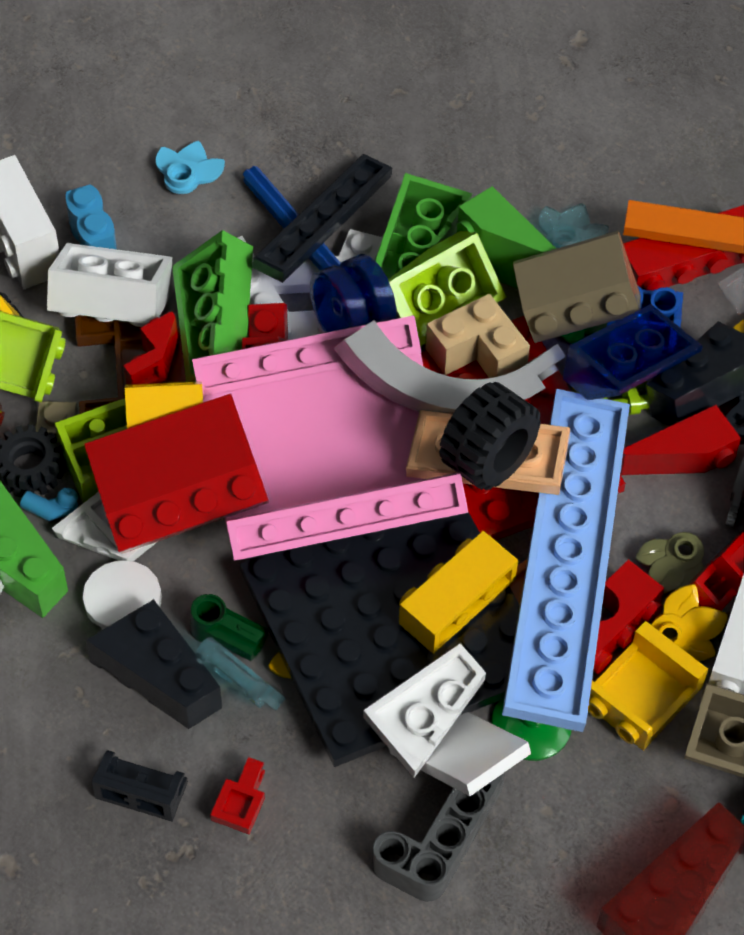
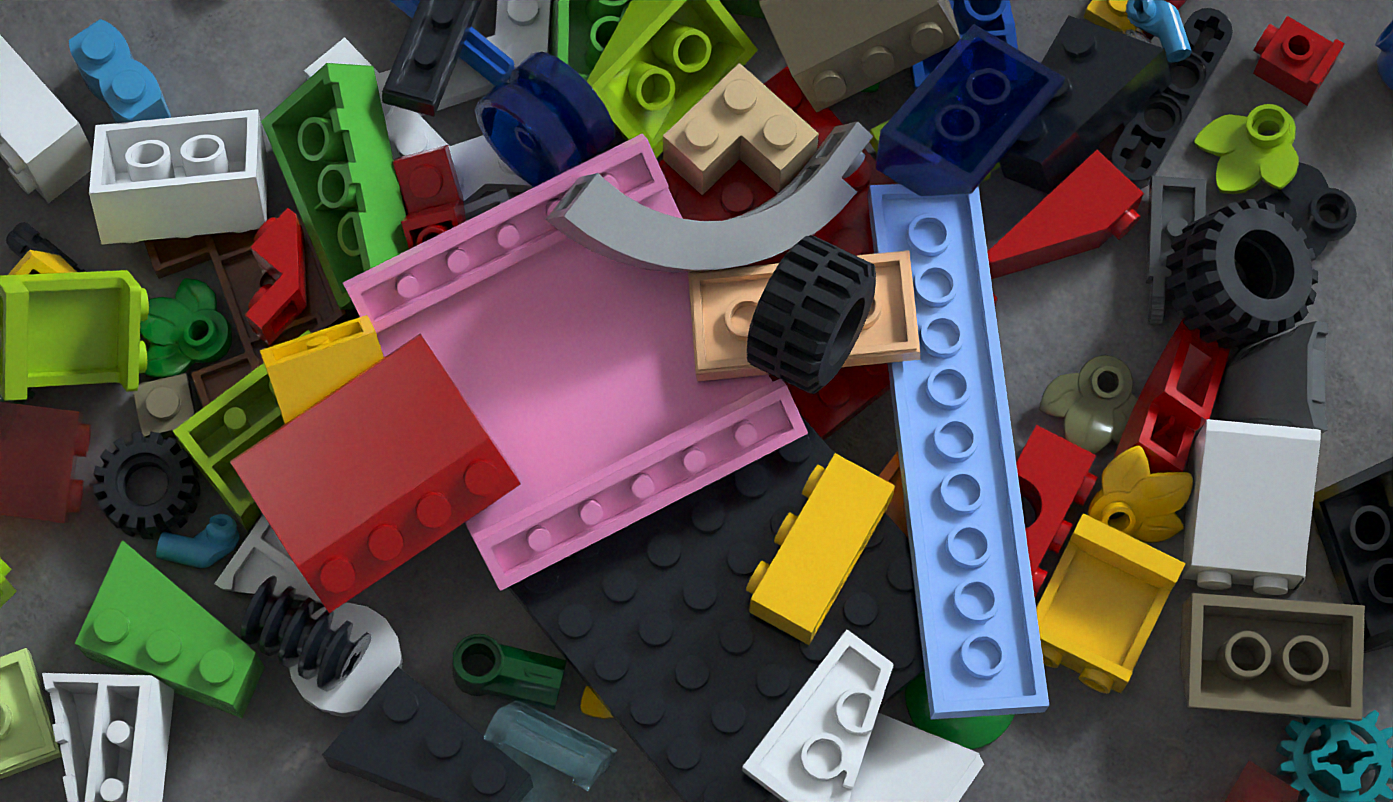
camera: 15 degrees left, 15 degrees up
none -> green plate [140,278,232,379]
none -> black piece [240,575,371,692]

